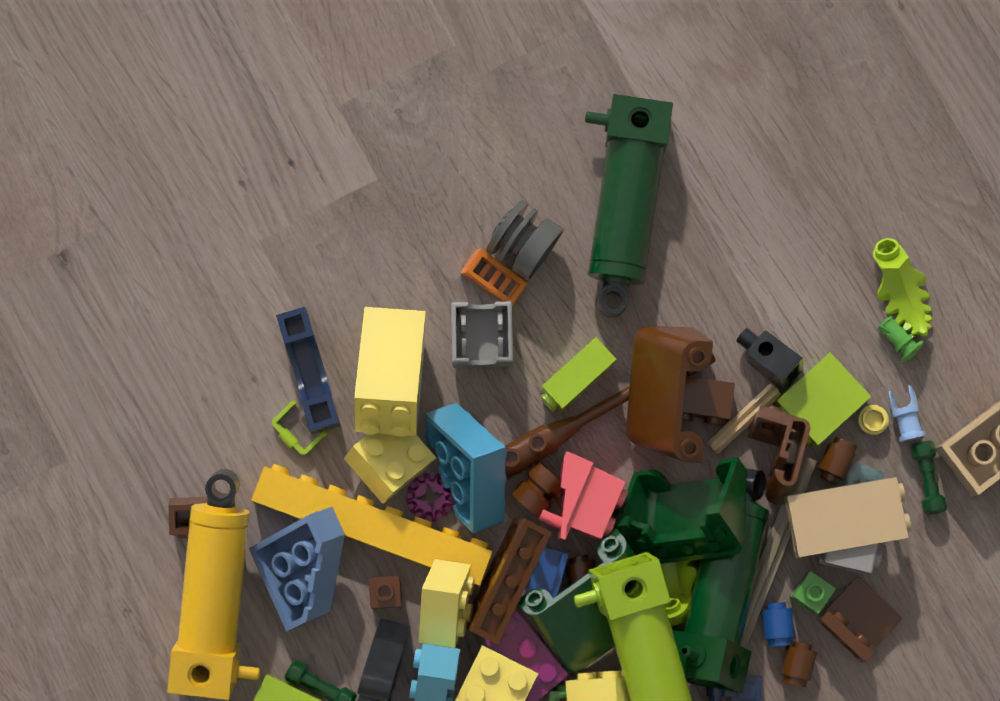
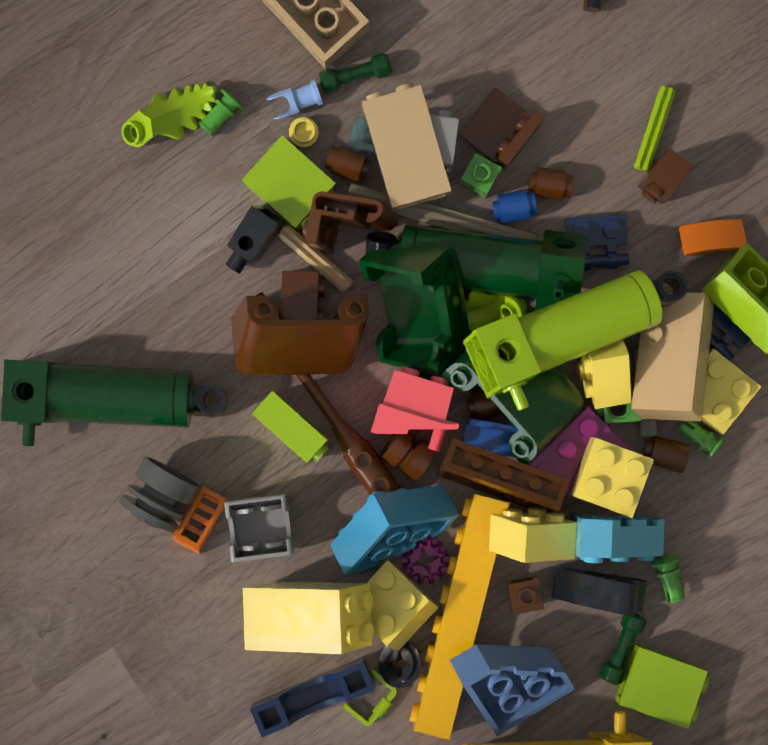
camera: 95 degrees left, 5 degrees up
none -> black gear [379,641,424,689]

